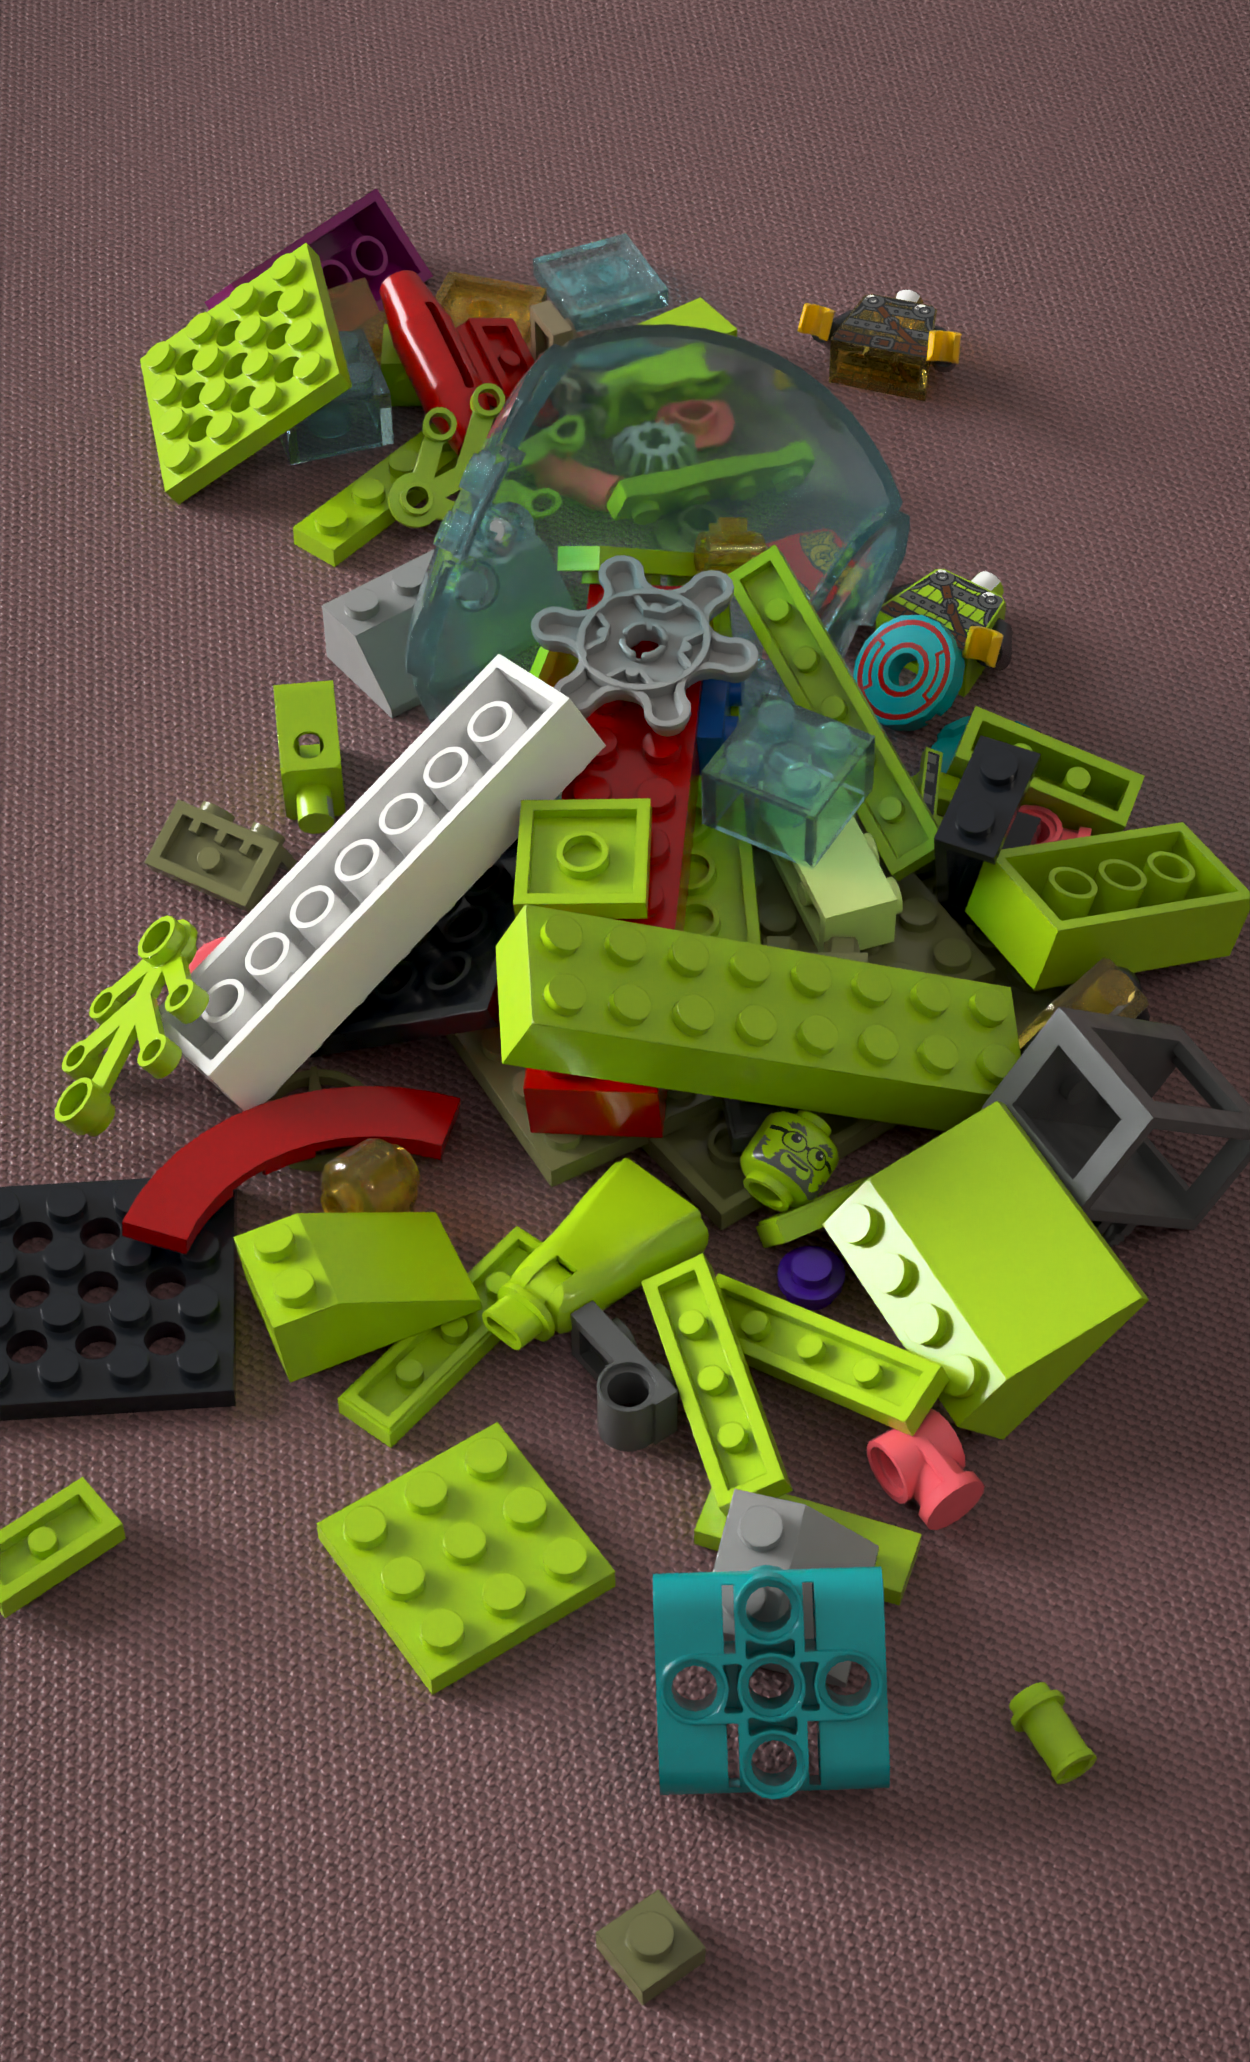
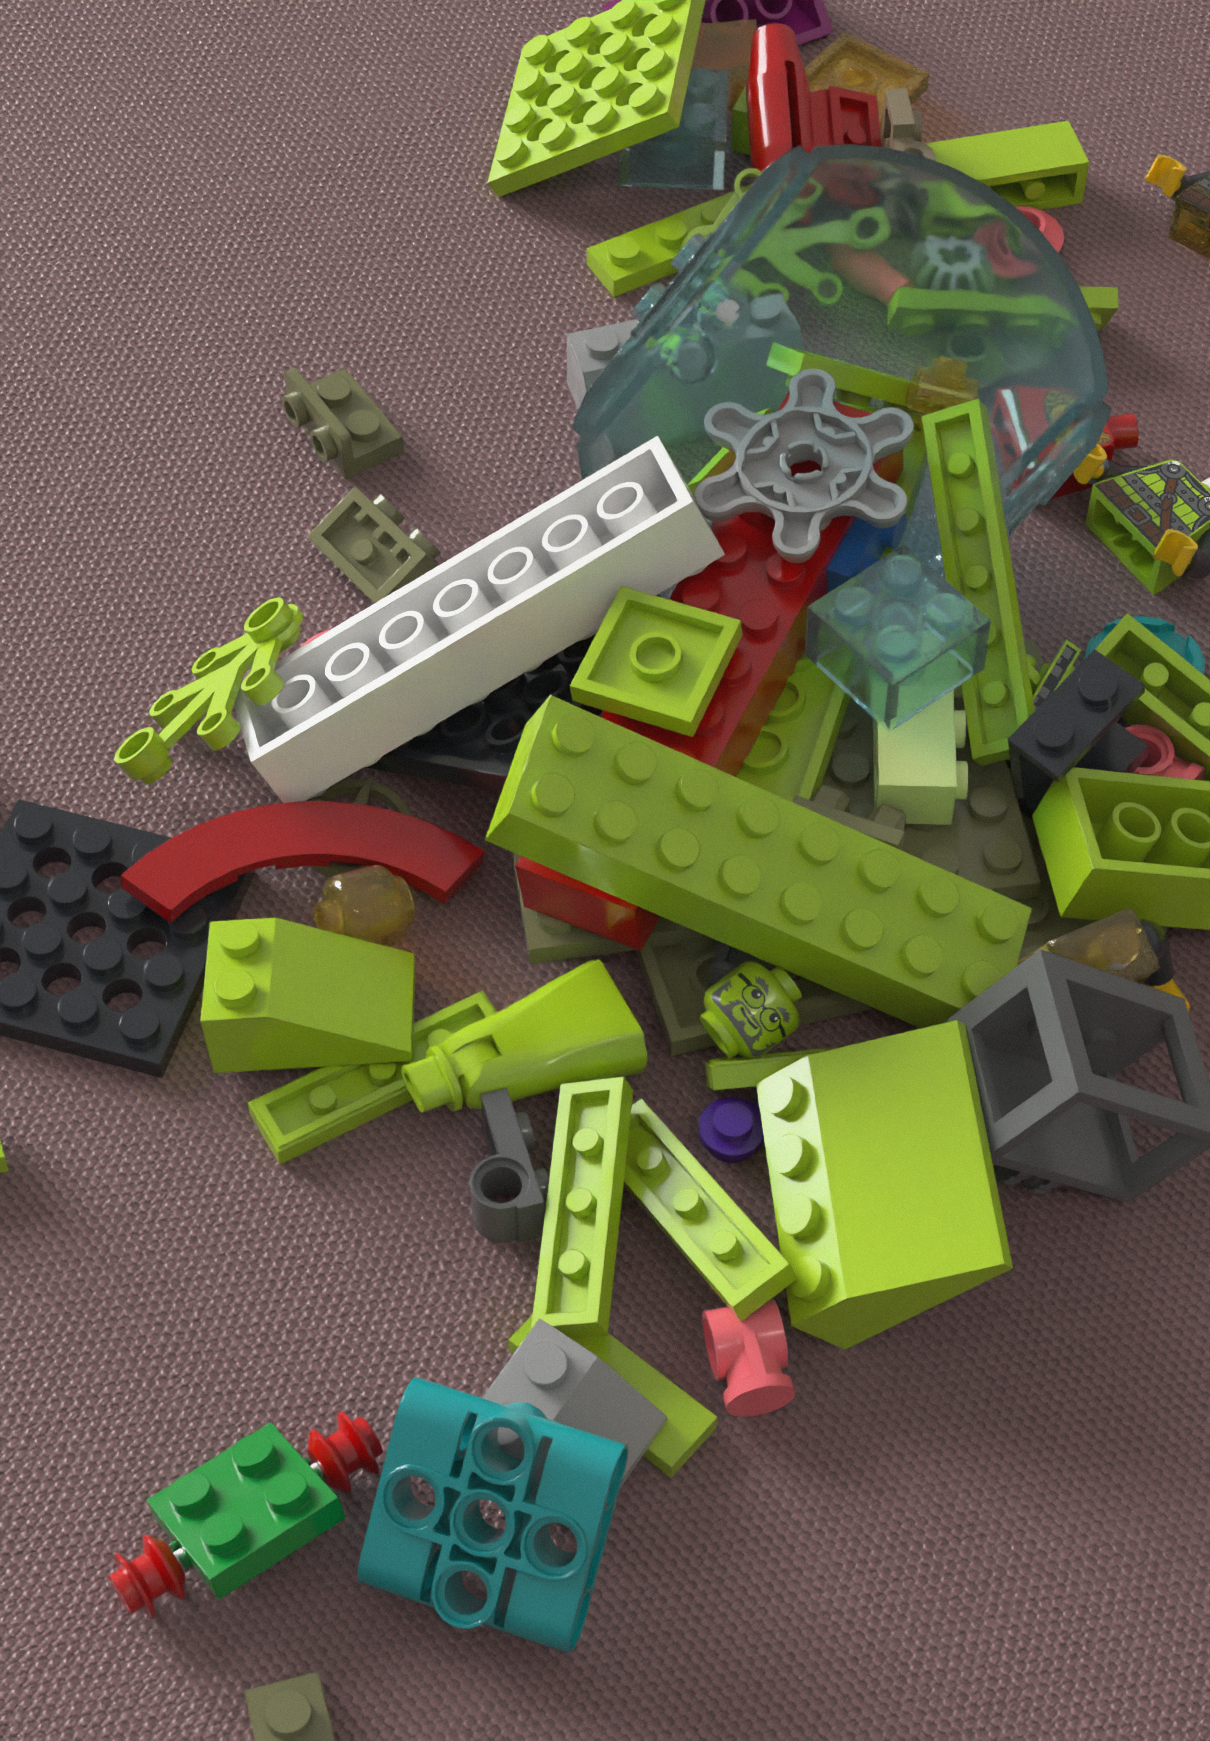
camera: 20 degrees right, 5 degrees up
lime torso [273,680,346,834] -> none
lime plate [316,1422,616,1695] -> none
clear light blue plate [533,233,668,332] -> none
teal tile [853,615,965,731] -> none
lime pin [1009,1682,1097,1784] -> none
none -> green plate [108,1412,383,1620]
none -> olive bracket [282,368,404,479]

